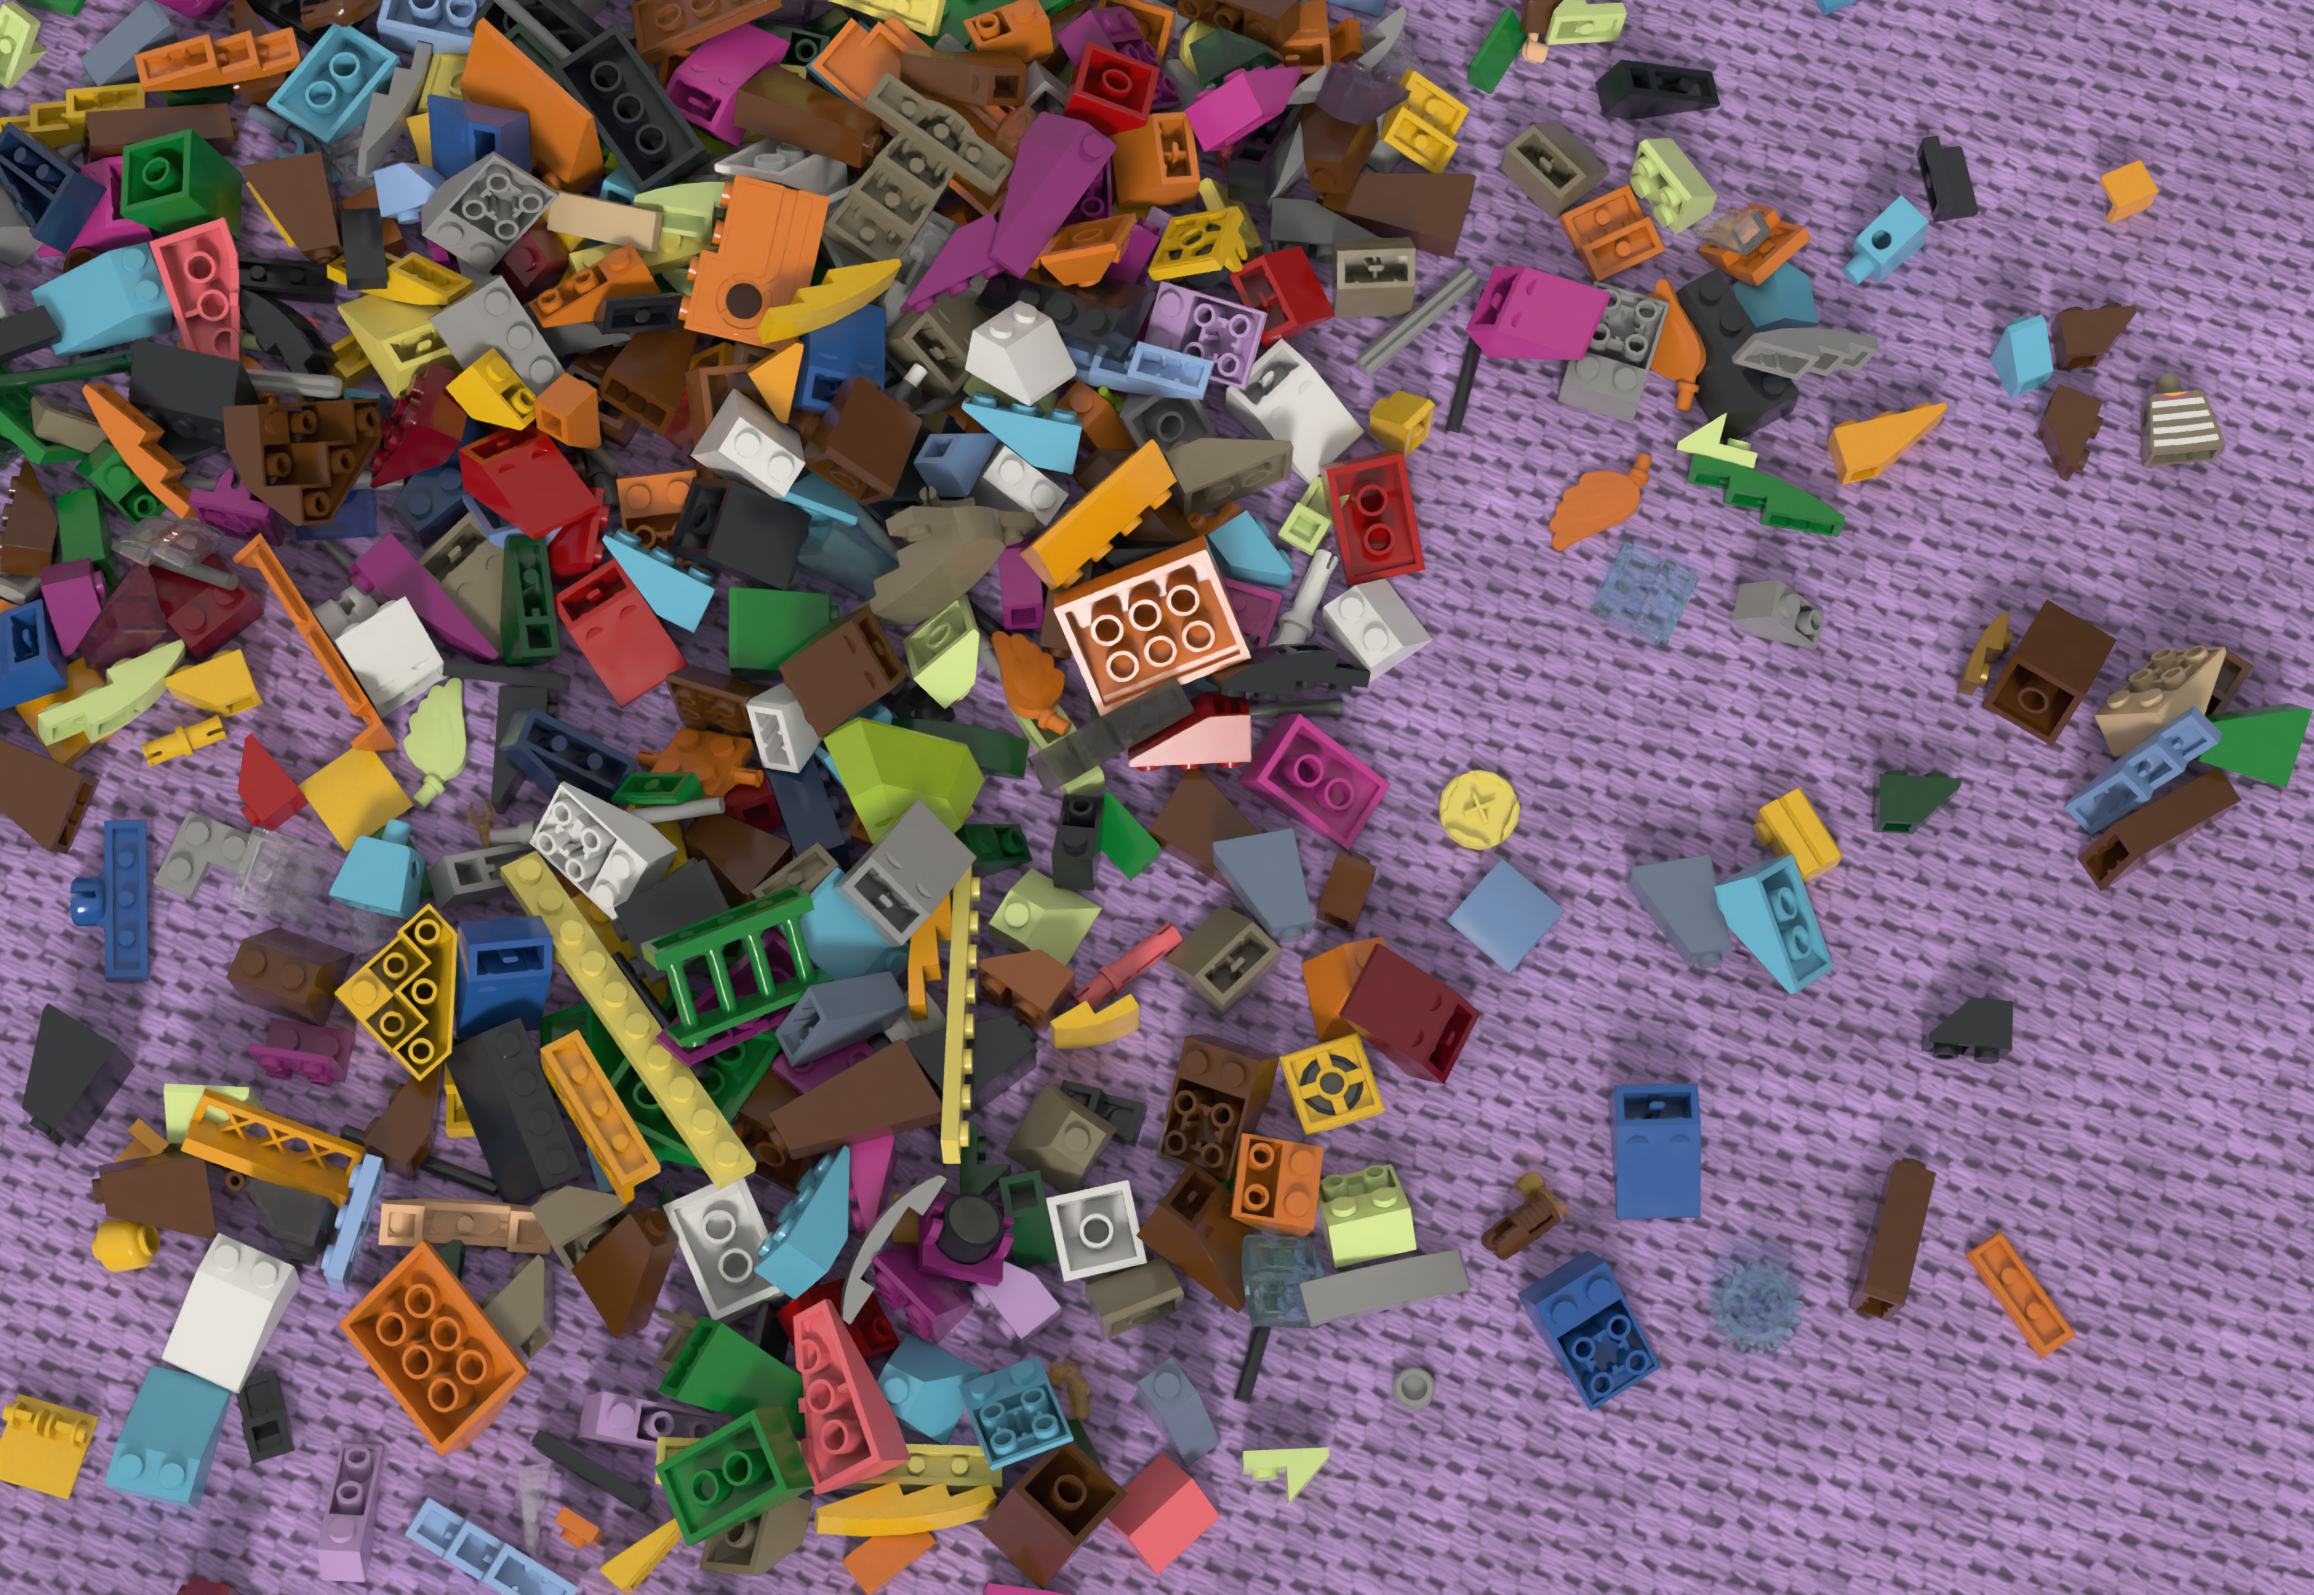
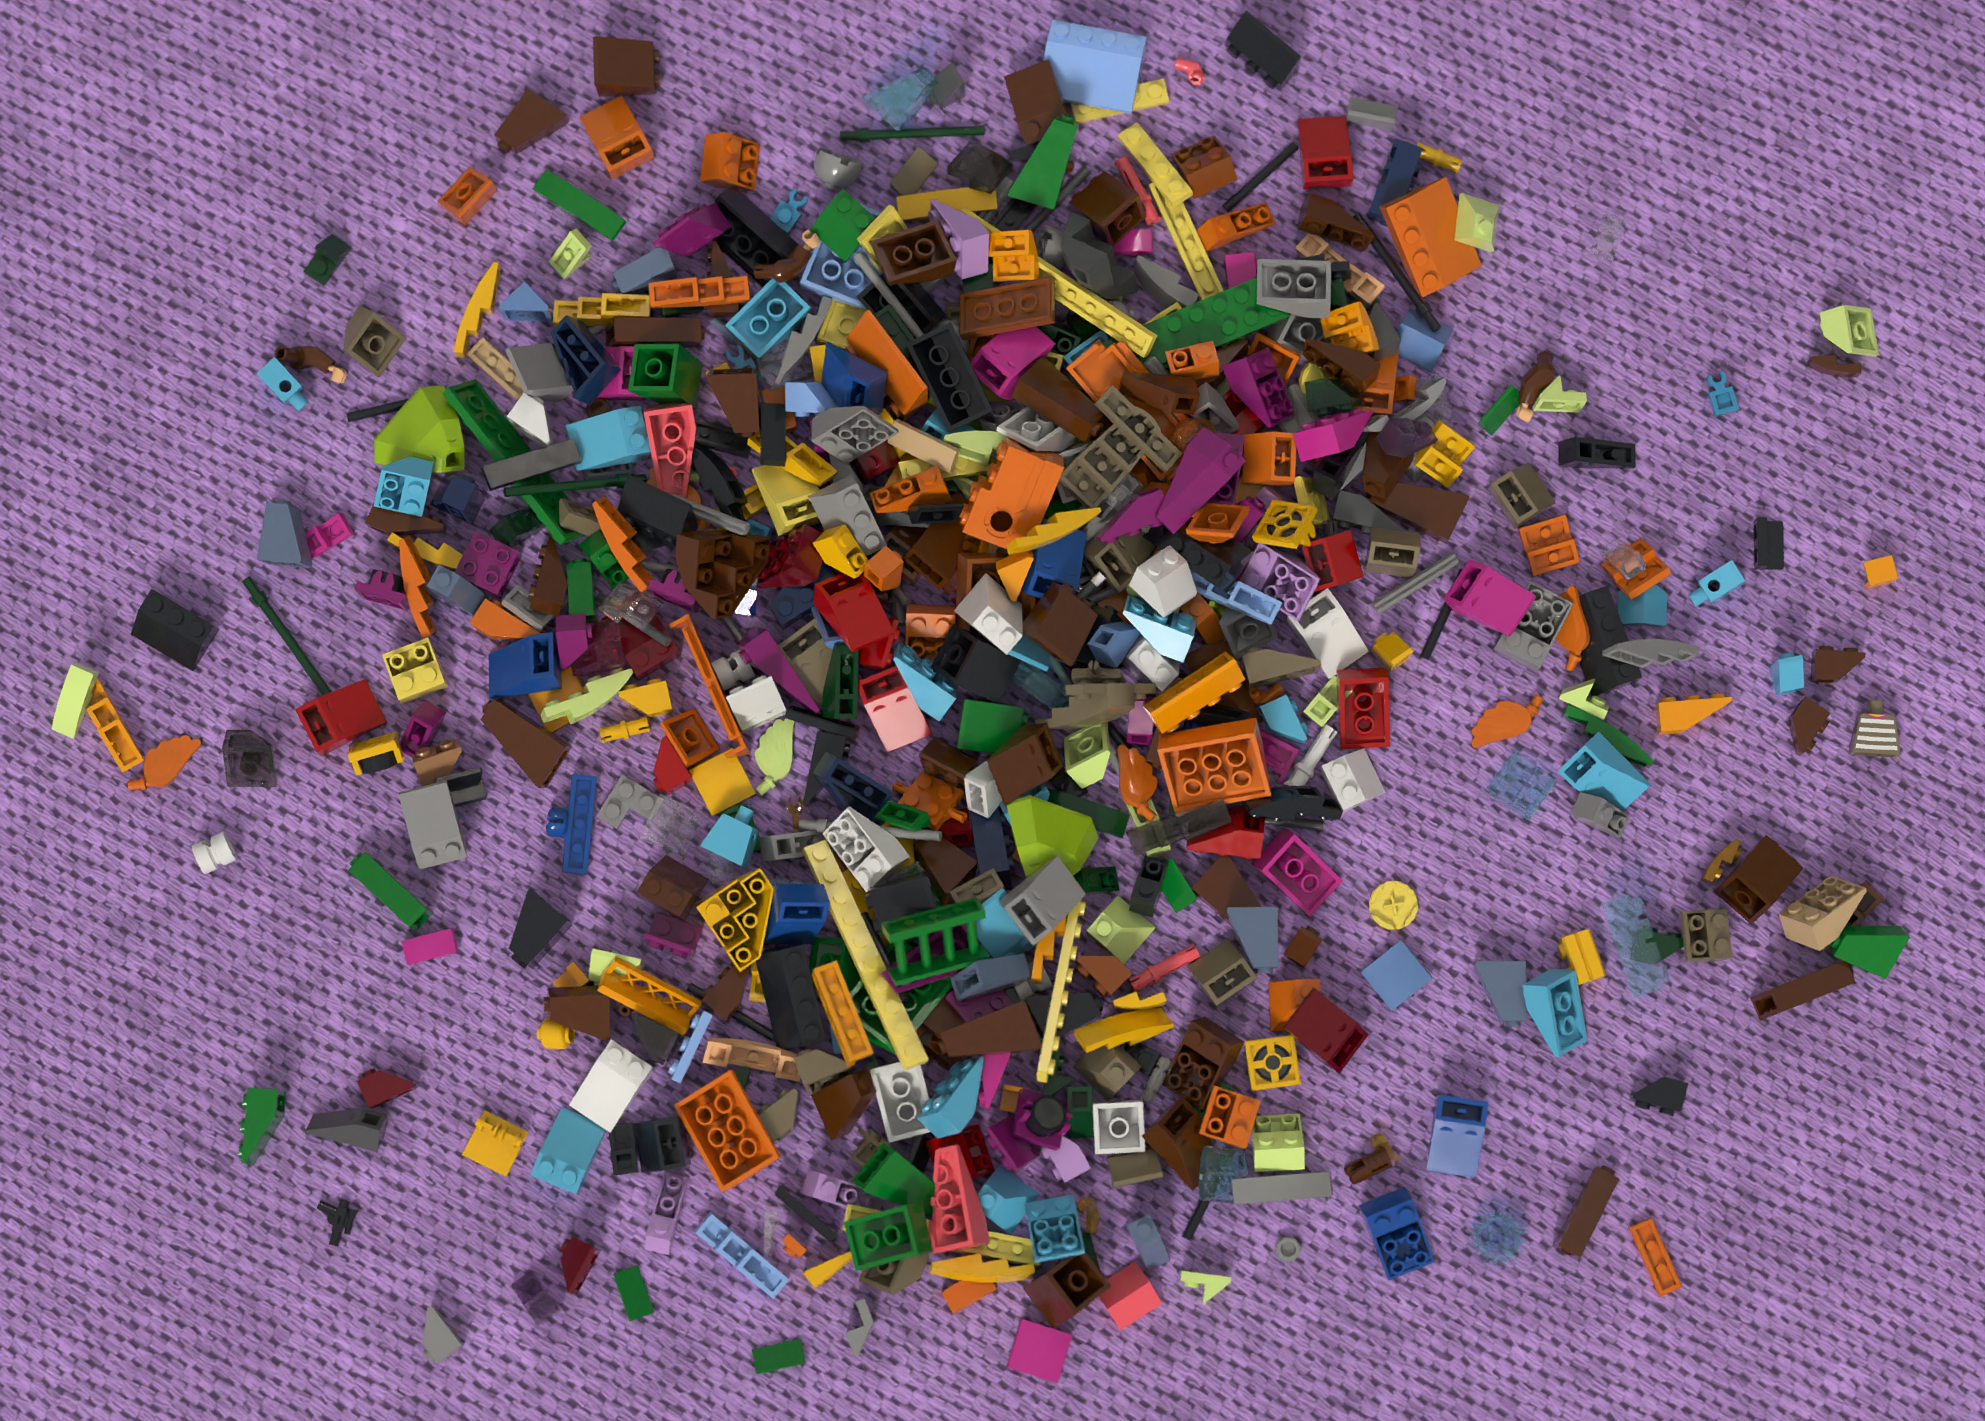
camera: 15 degrees right, 10 degrees up
light grey slope [840,1174,947,1324] -> none
red slope [1062,41,1160,137] -> none
yellowish green slope [1630,138,1718,235] -> none
medium blue slope [2063,706,2223,835] -> none
none -> black slope [633,1115,691,1173]
none -> orange slope [660,708,720,769]
none -> yellow slope [1074,1007,1174,1053]
none -> light grey axle [1140,1056,1172,1104]
none -> medium azure slope [1558,731,1651,811]
none -> clear light blue windscreen [1601,895,1670,999]
none -> dark tan slope [1680,909,1732,963]

